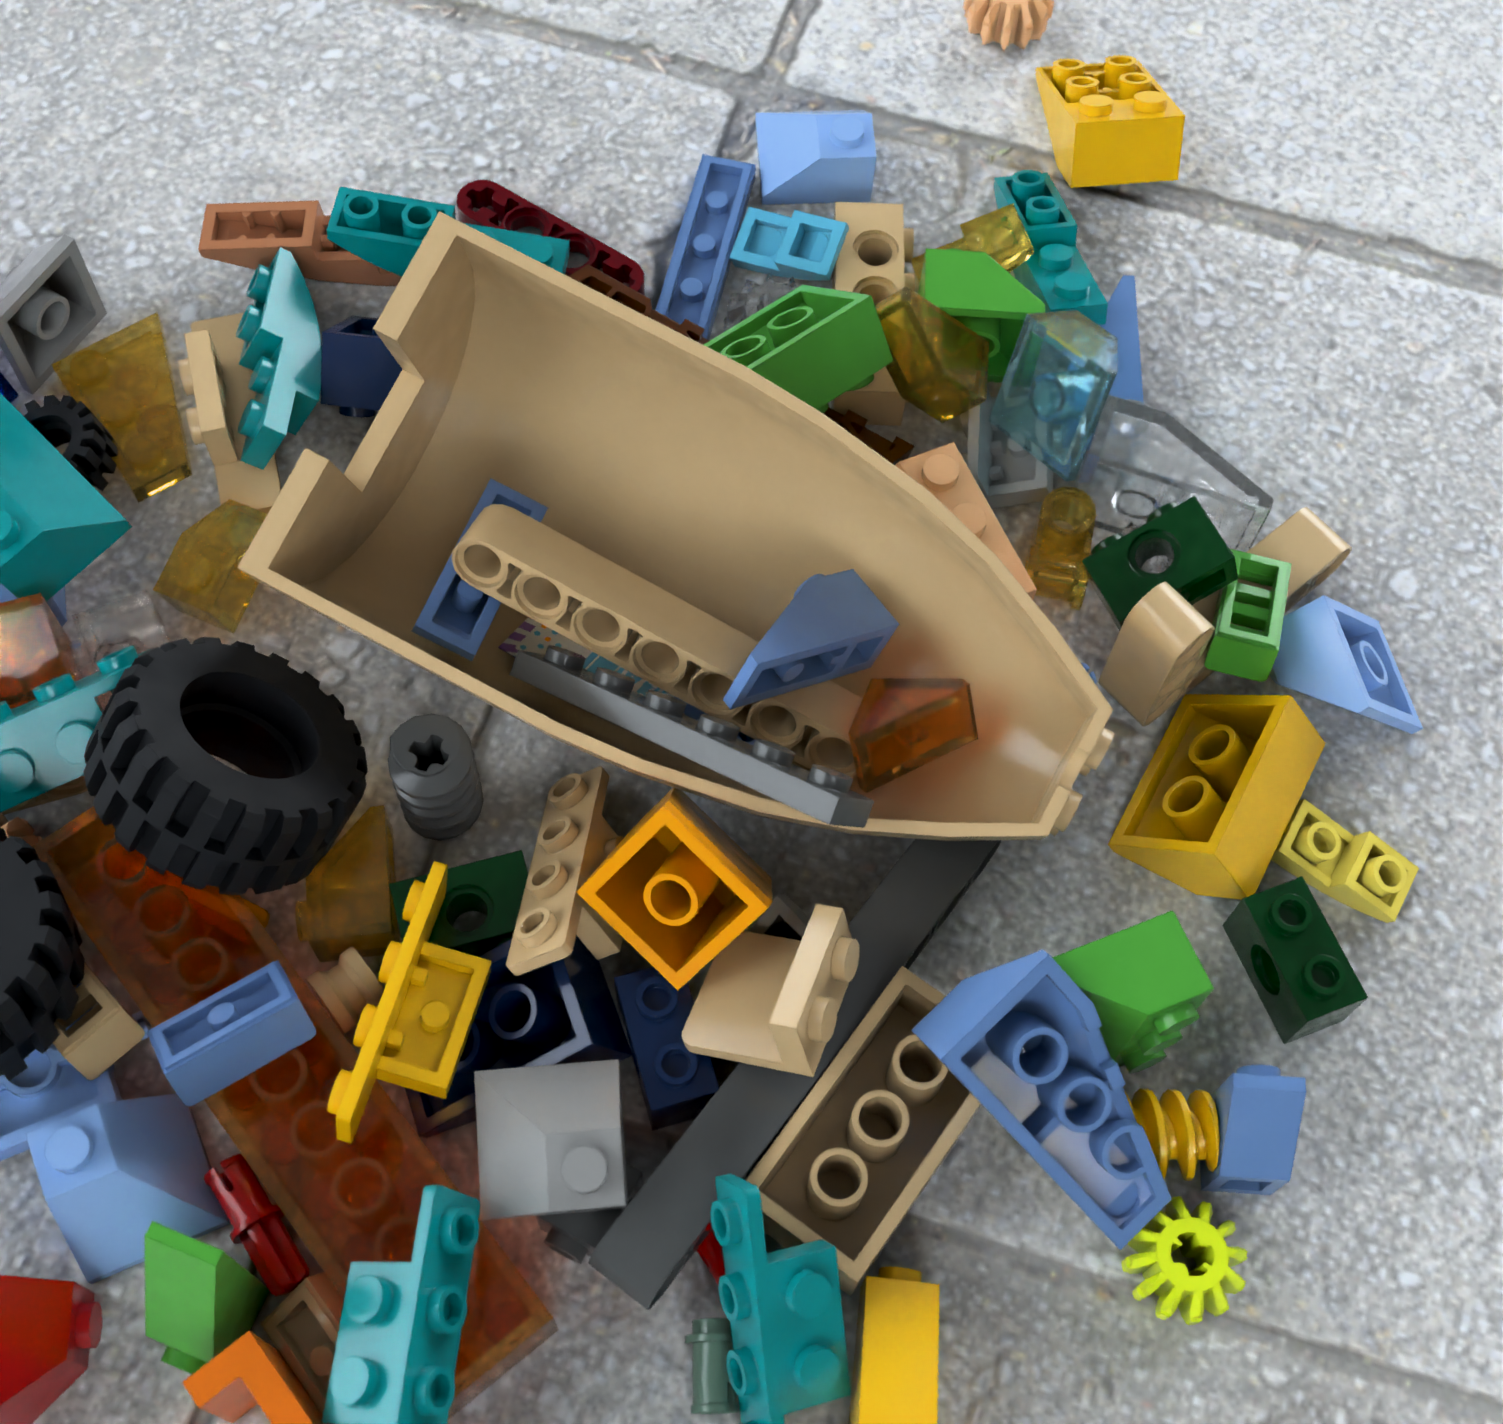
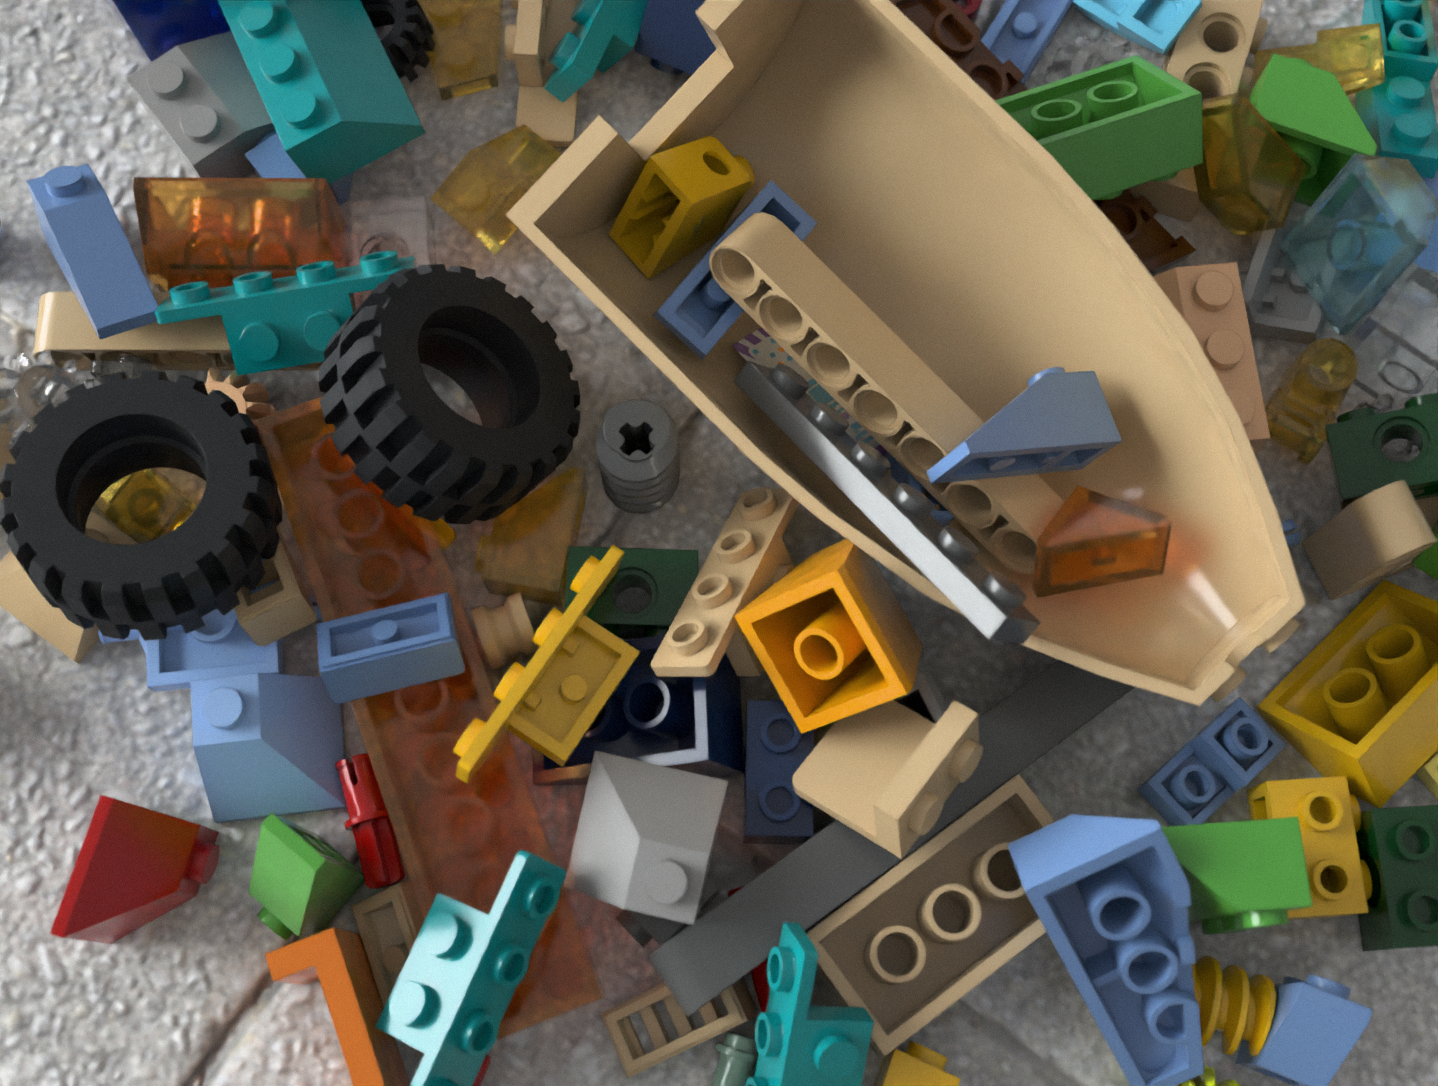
camera: 20 degrees right, 10 degrees up
none -> tan slope [600,977,758,1078]
none -> yellow torso [609,135,755,279]
none -> medium blue slope [1137,697,1287,826]
none -> yellow brick [1246,776,1372,920]

